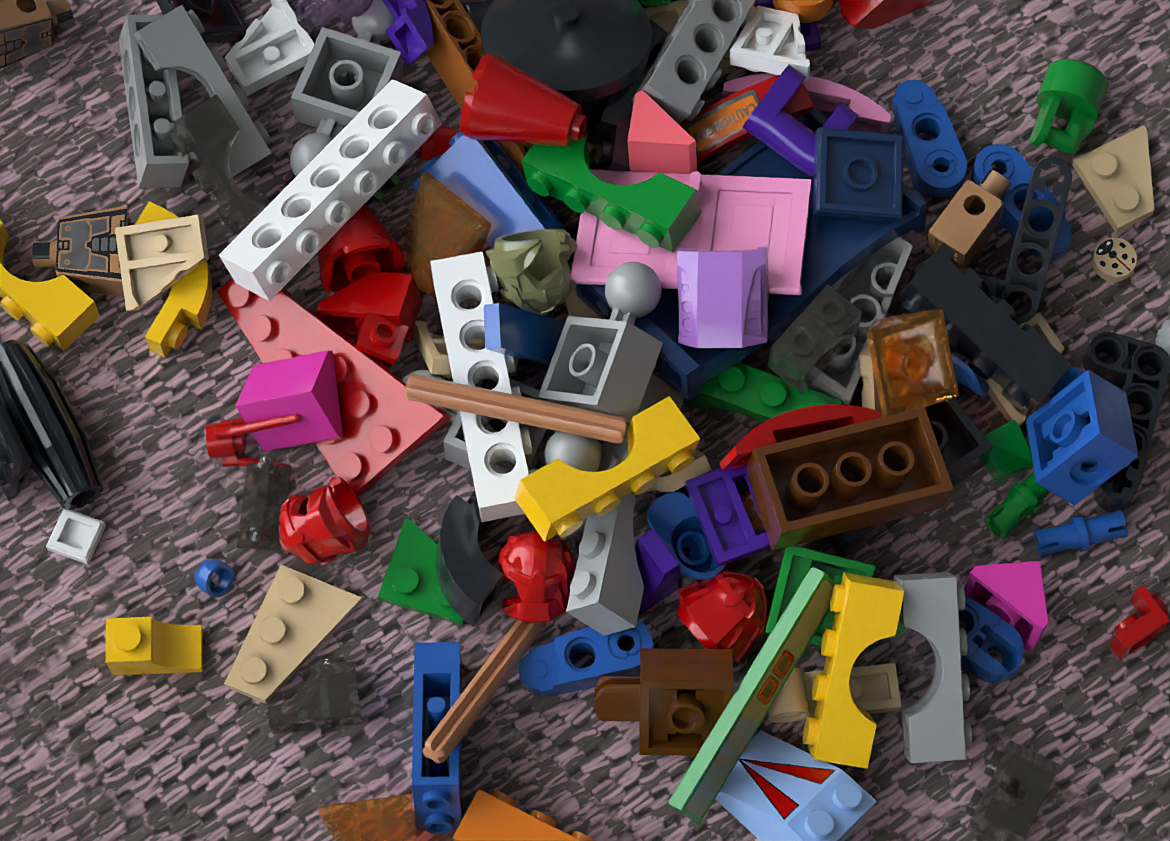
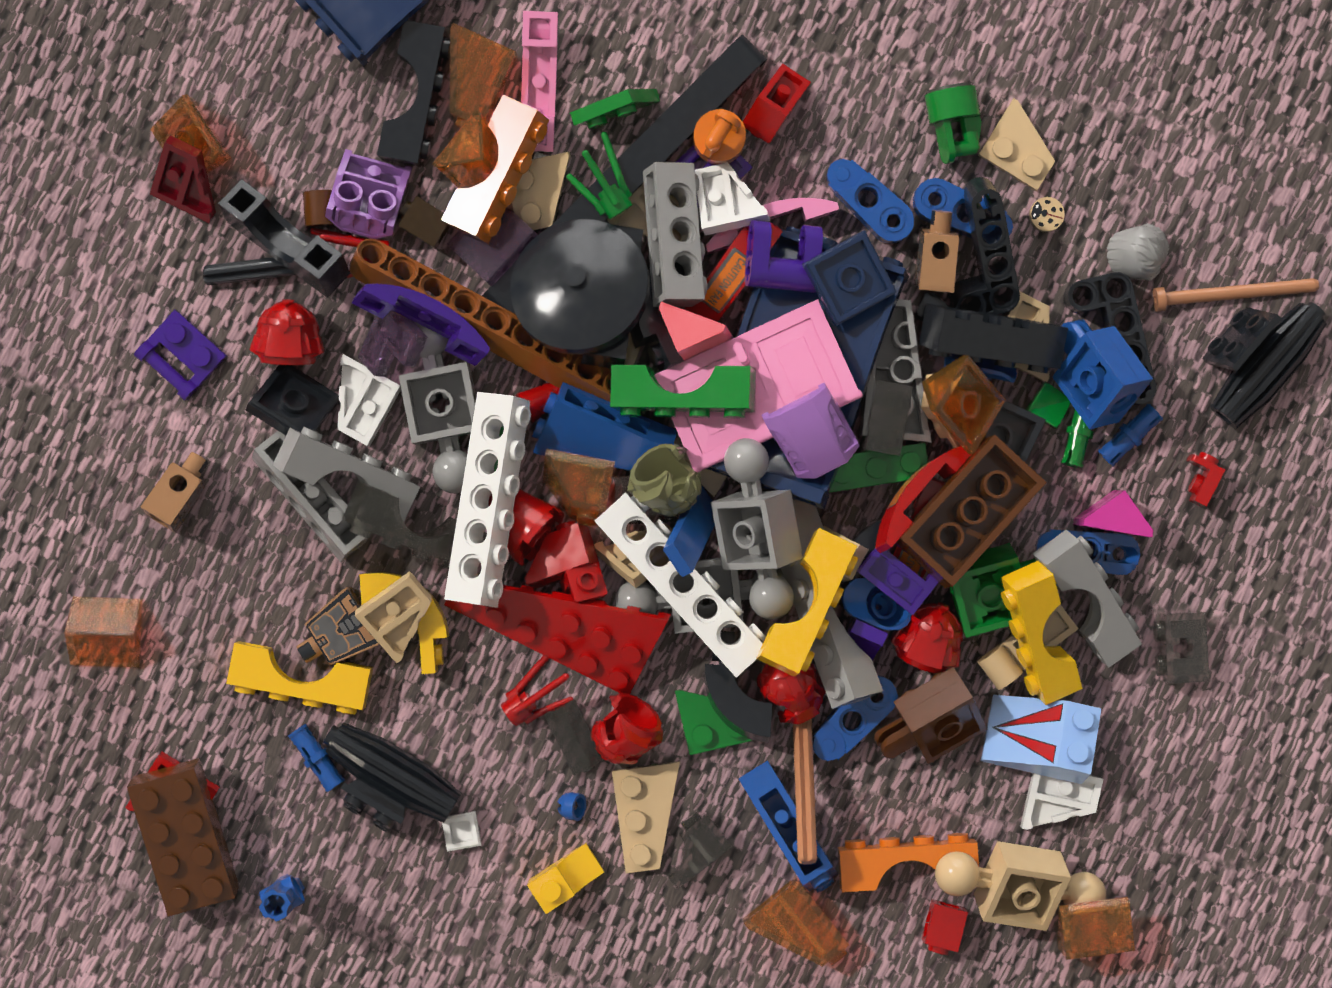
camera: 30 degrees left, 20 degrees up
dark pink slope [235,350,343,452] -> none
nougat axle [405,374,627,443] -> none
red cone [460,53,587,147] -> none
tile [668,567,836,825] -> none

